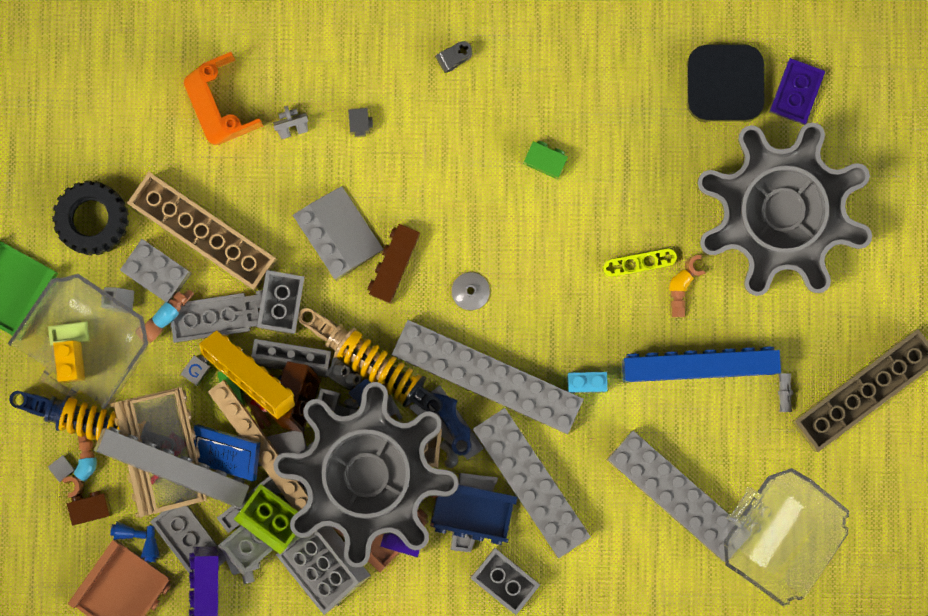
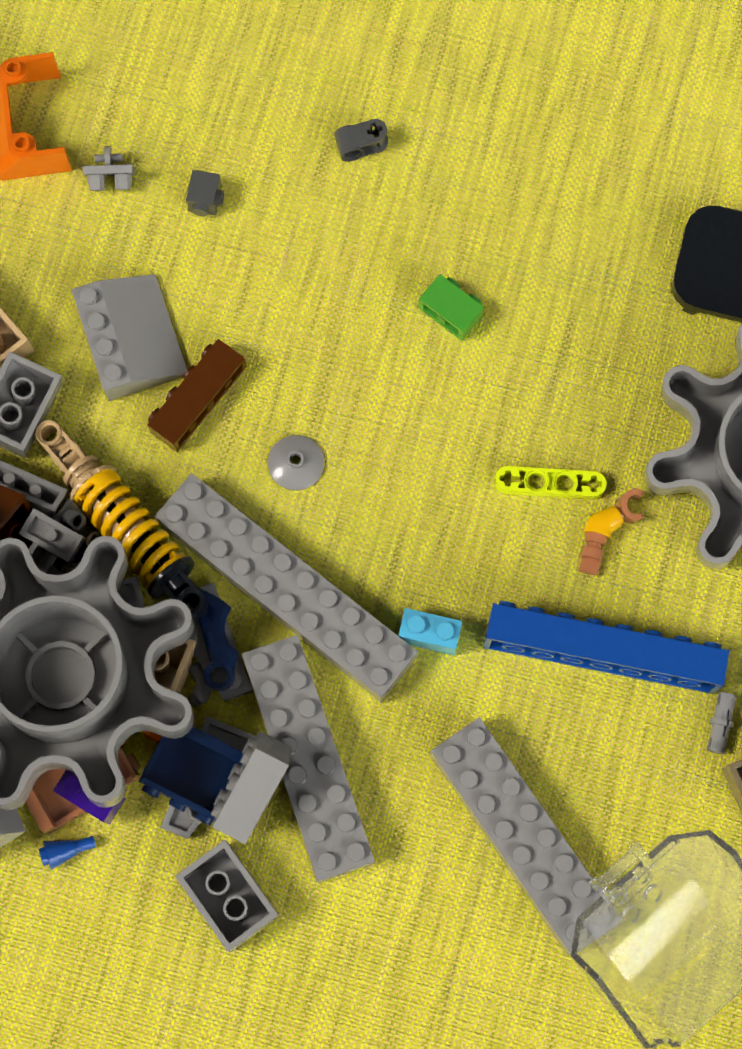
camera: 15 degrees right, 10 degrees down
none -> light grey plate [19,508,86,563]
none -> blue cone [39,836,96,870]
none -> light grey brick [211,731,292,844]

